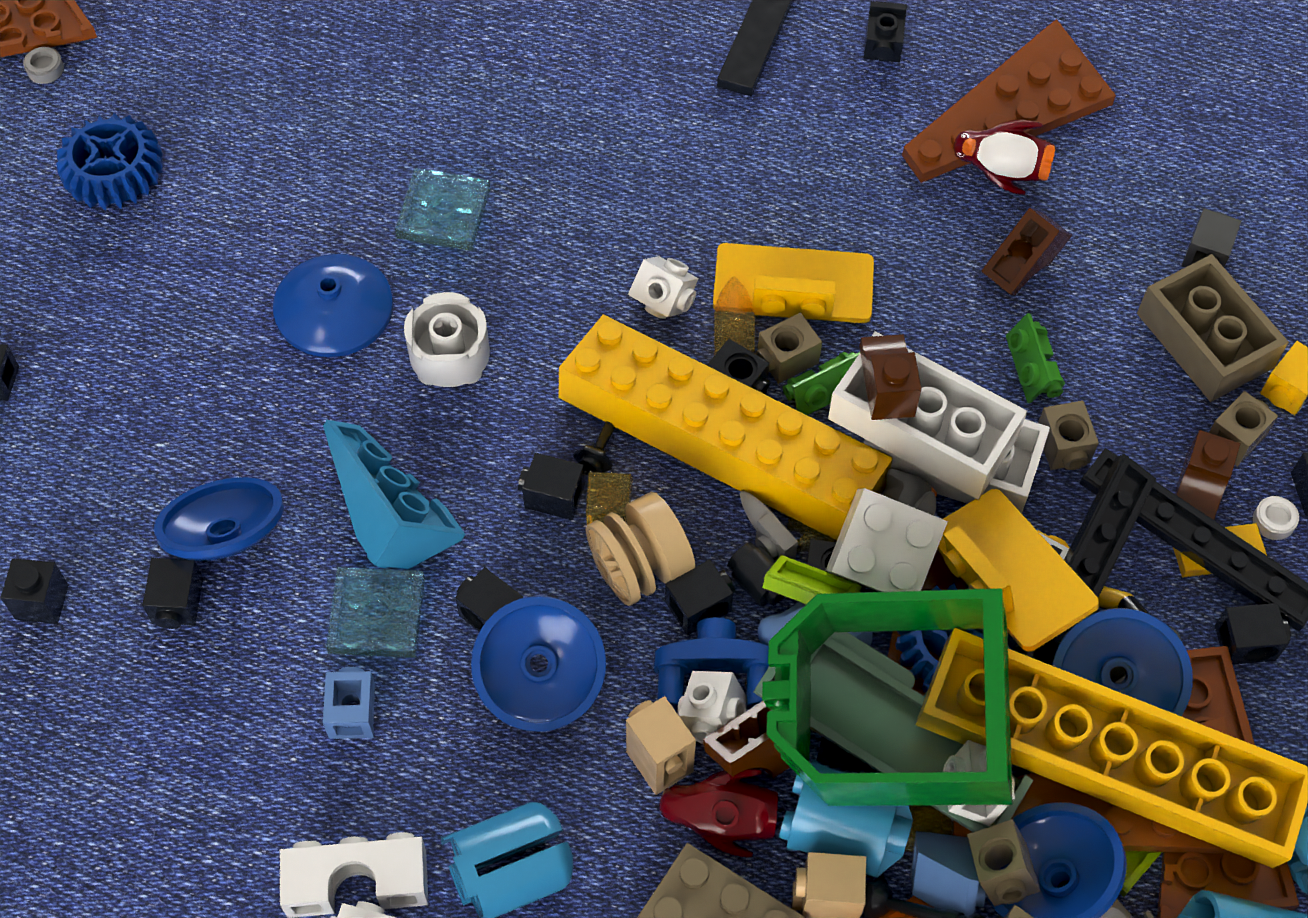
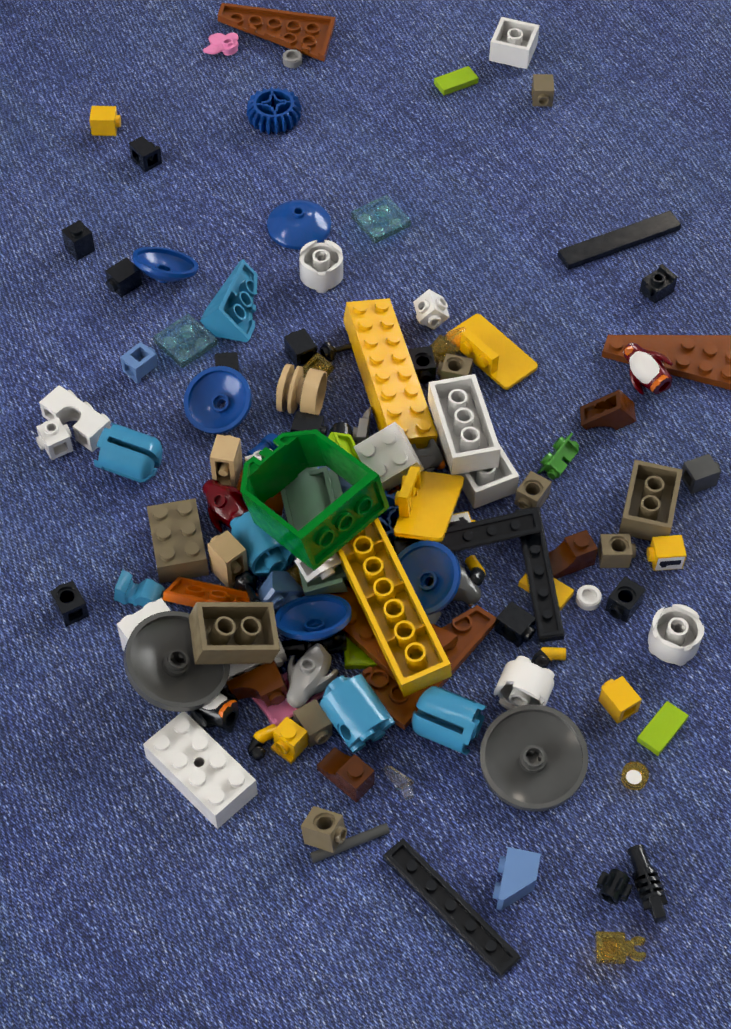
camera: 45 degrees right, 5 degrees down
reddish brown arch [859,334,922,420] -> none
dark tan brick [967,819,1040,907] -> none

